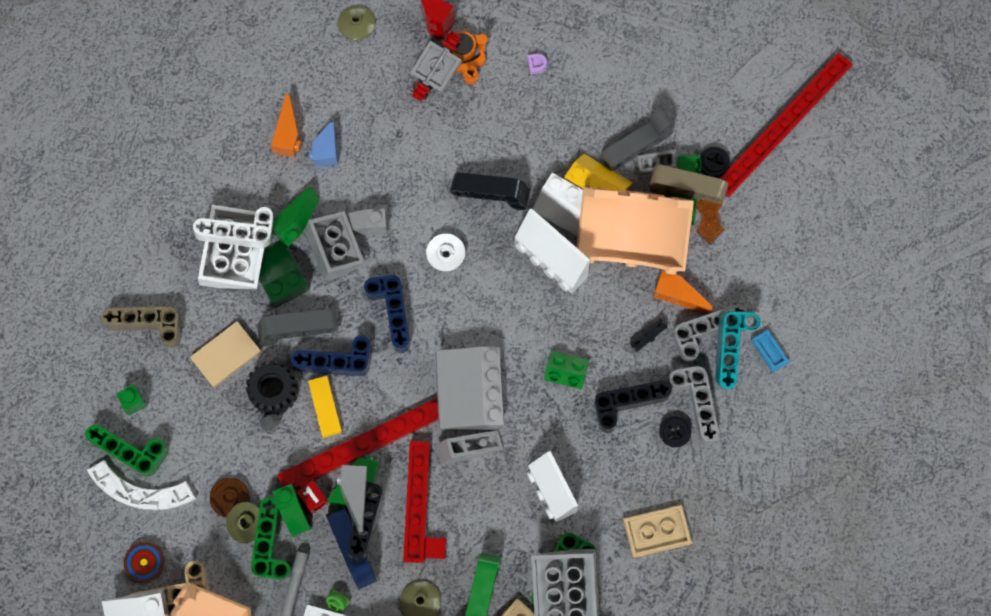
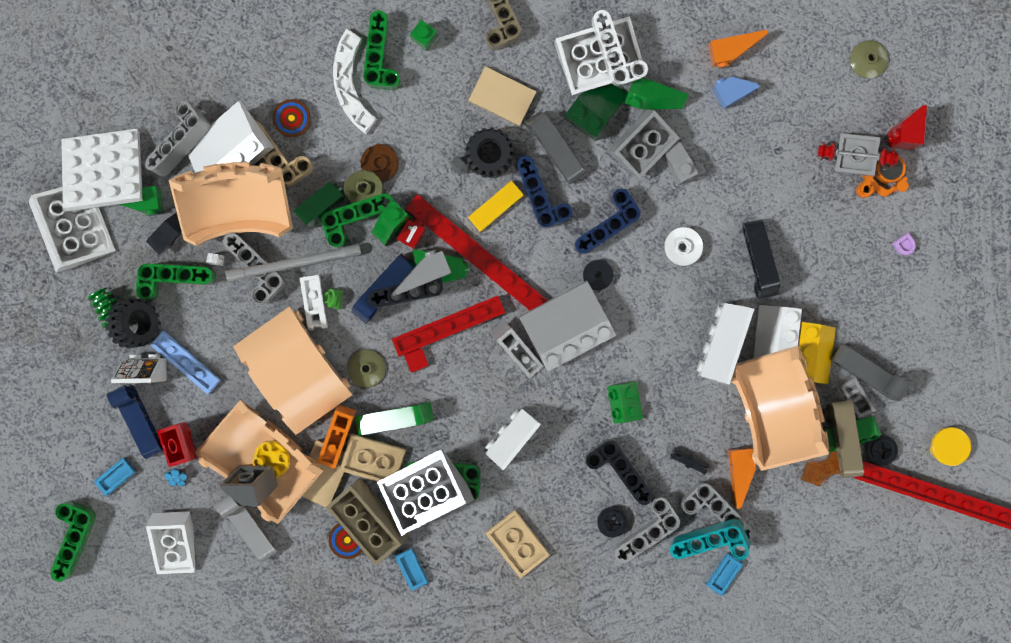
camera: 60 degrees right, 15 degrees up
none -> dark green slope [293,181,345,228]
none -> black piece [583,260,614,290]
none -> yellow tile [930,427,971,466]

